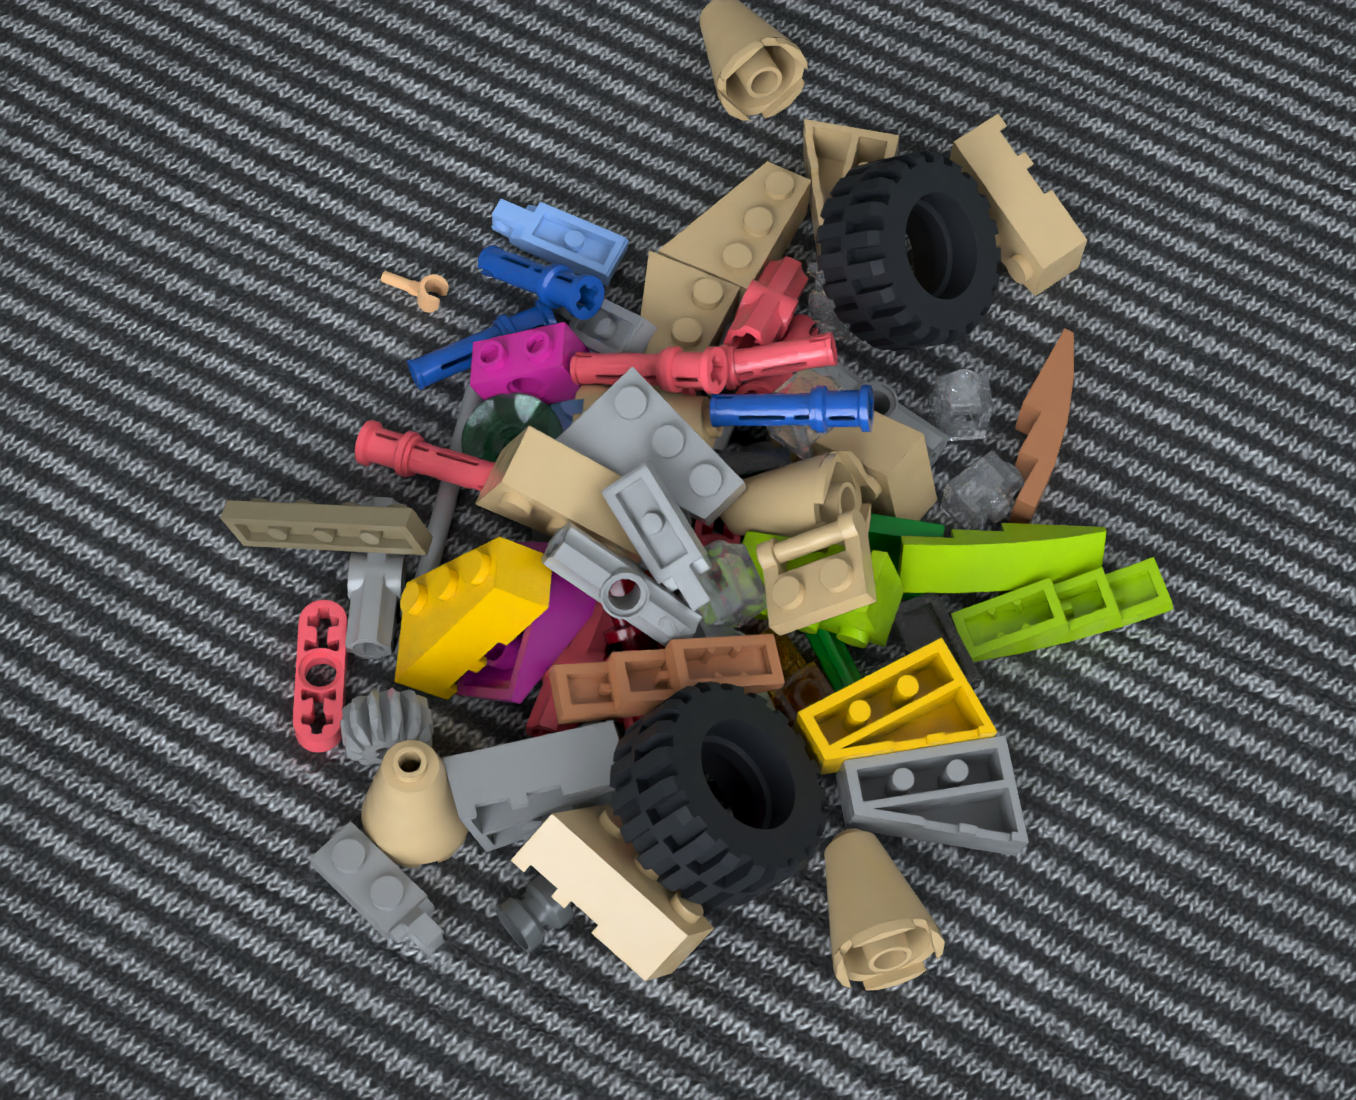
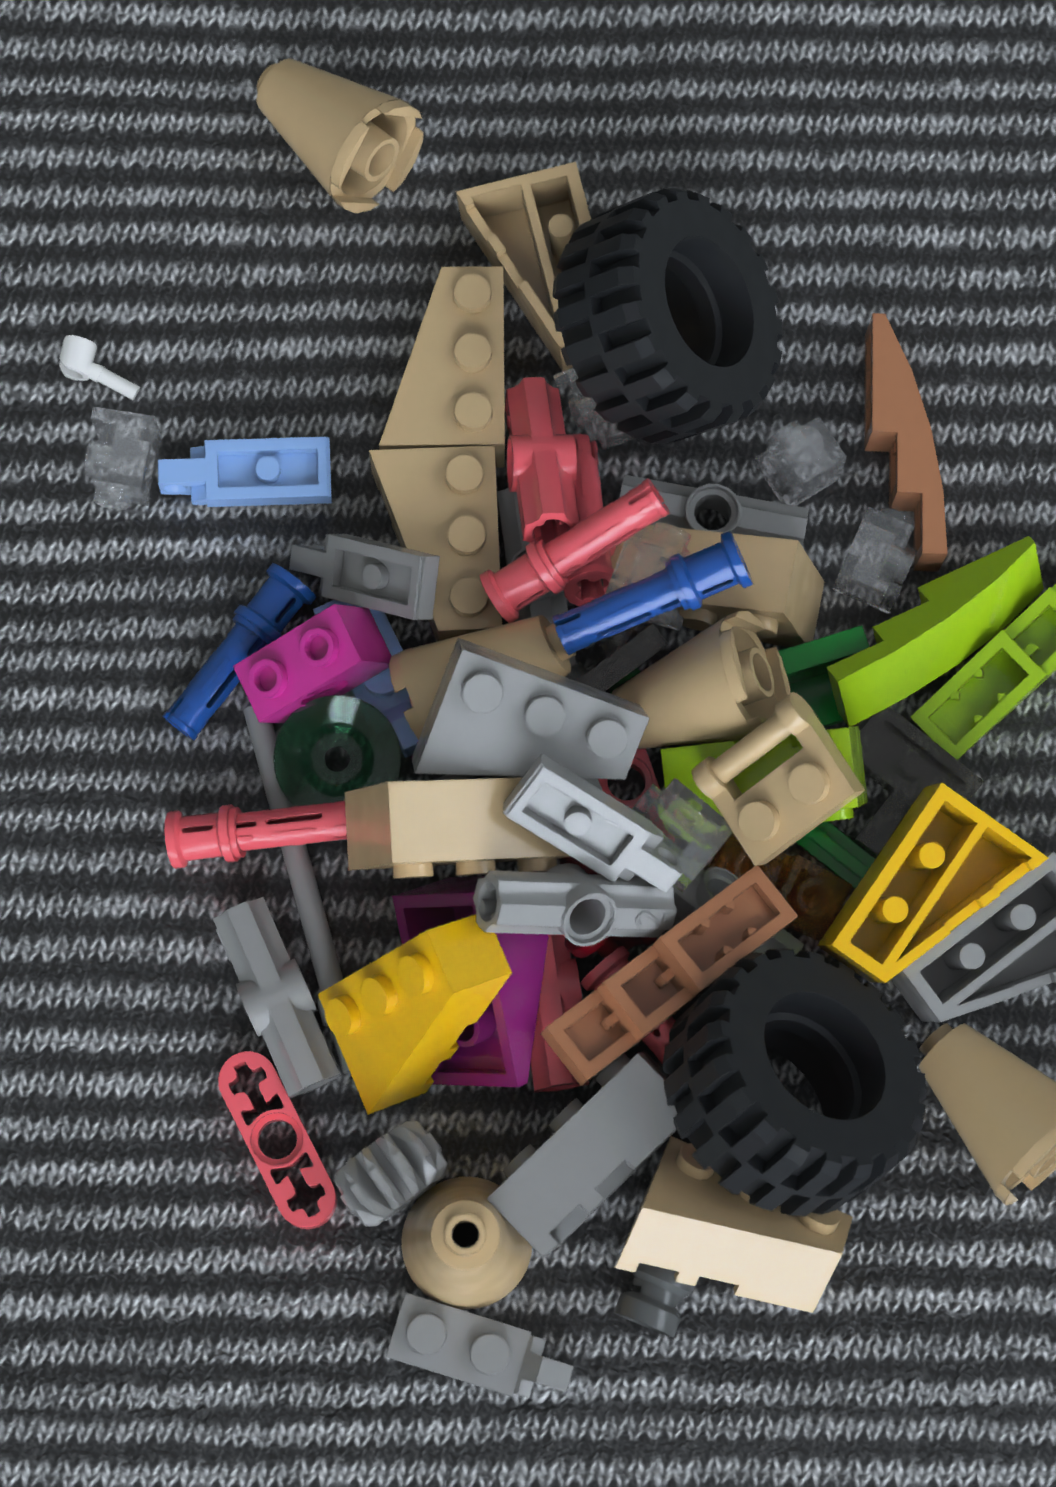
camera: 25 degrees left, 15 degrees up
dark tan plate [220,498,433,555] -> none
light nougat hand [381,271,449,313] -> none
blue pin [478,245,604,320] -> none
coral pin [570,346,728,394] -> none
tan wedge [950,114,1087,296] -> none
none -> white hand [59,335,140,400]
none -> clear brick [85,407,162,510]

